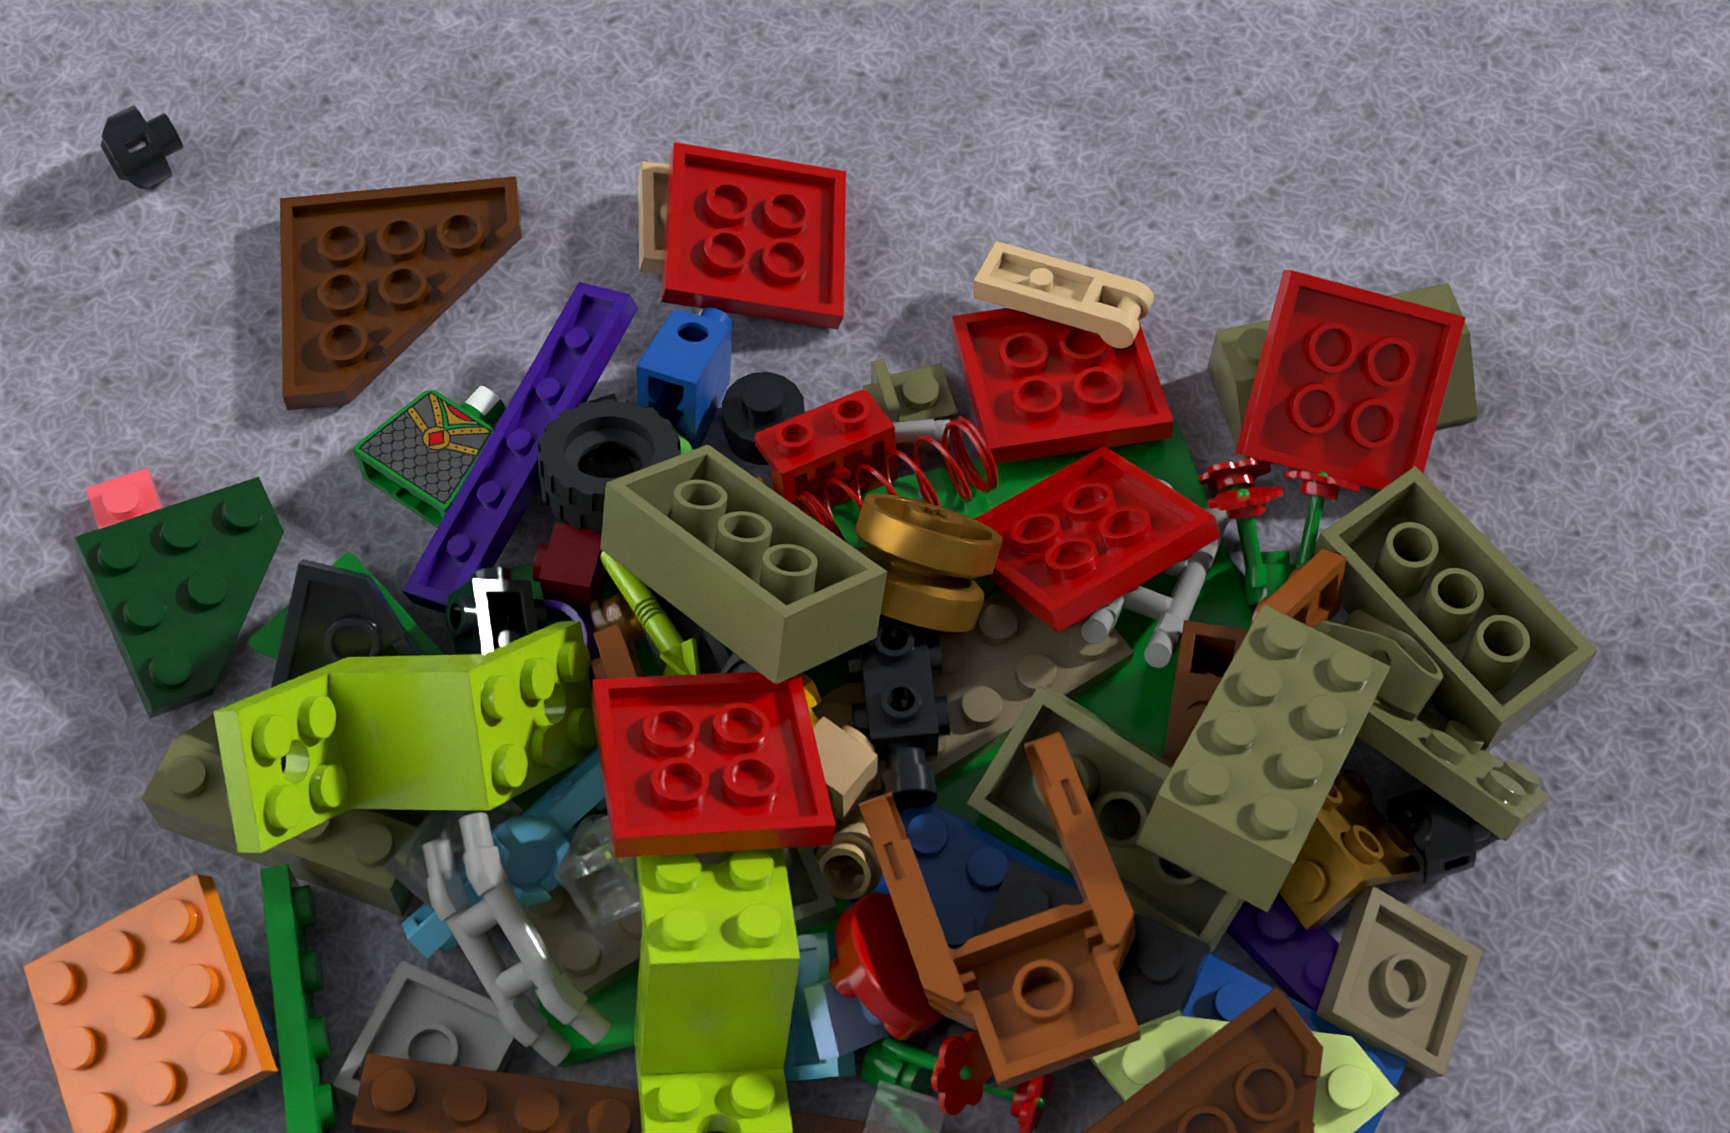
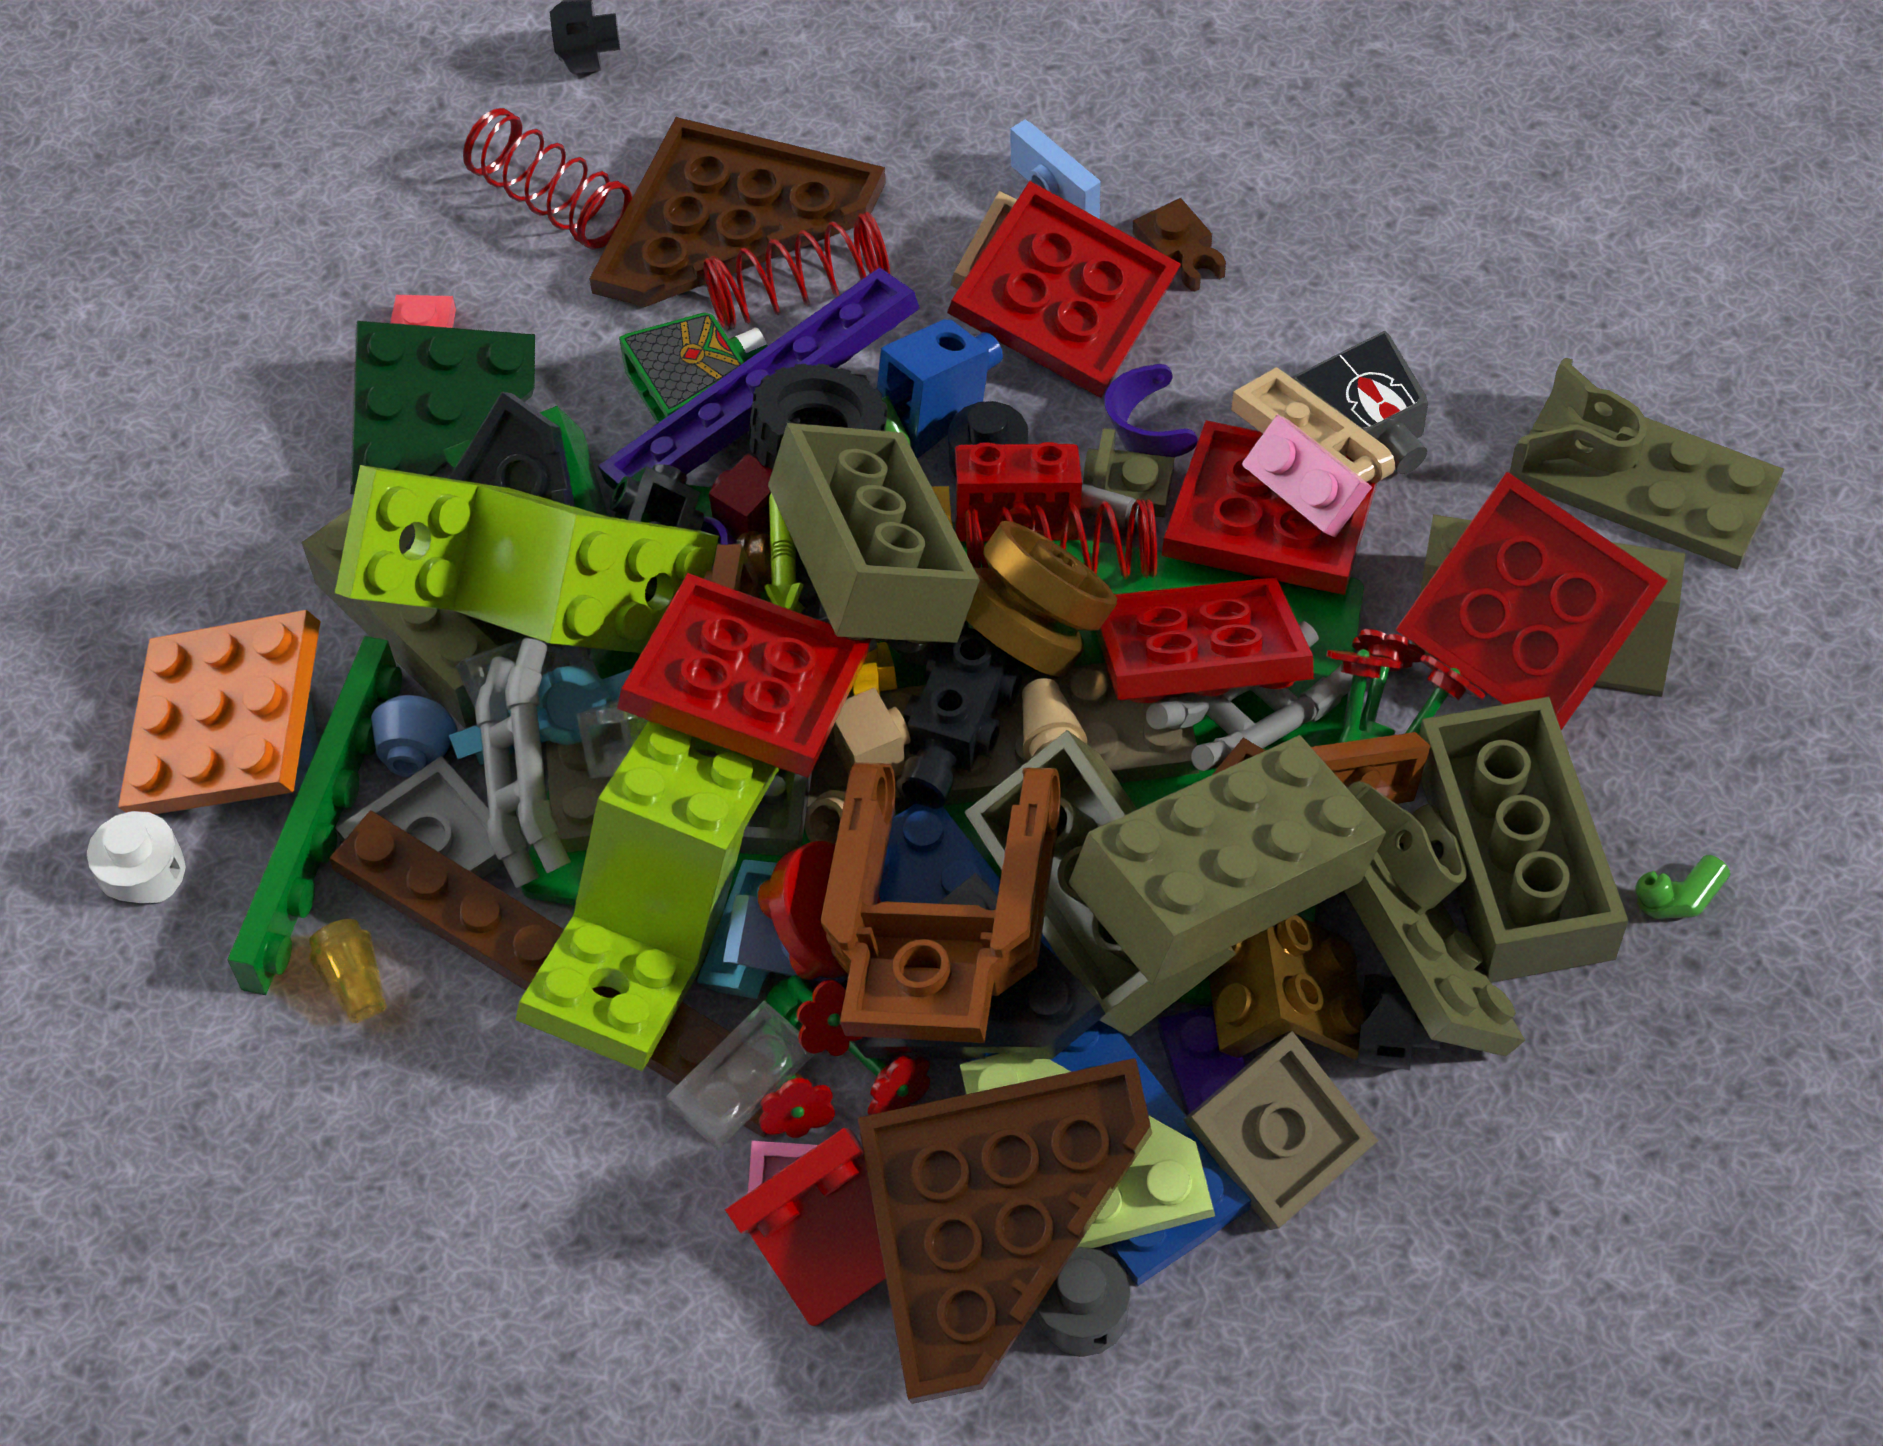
camera: 30 degrees right, 5 degrees down
none -> medium blue cone [371,695,458,777]
none -> red piece [463,108,632,250]
none -> red piece [703,212,890,330]
none -> light blue plate [1010,119,1101,219]
none -> tan cone [1022,678,1087,761]
none -> dark purple helmet [1104,364,1198,458]
none -> reddish brown plate [1132,198,1226,292]
none -> bright pink plate [1241,414,1372,538]
none -> torso [1291,331,1428,474]
none -> olive plate [1510,358,1784,570]
none -> bright green arm [1635,855,1730,919]

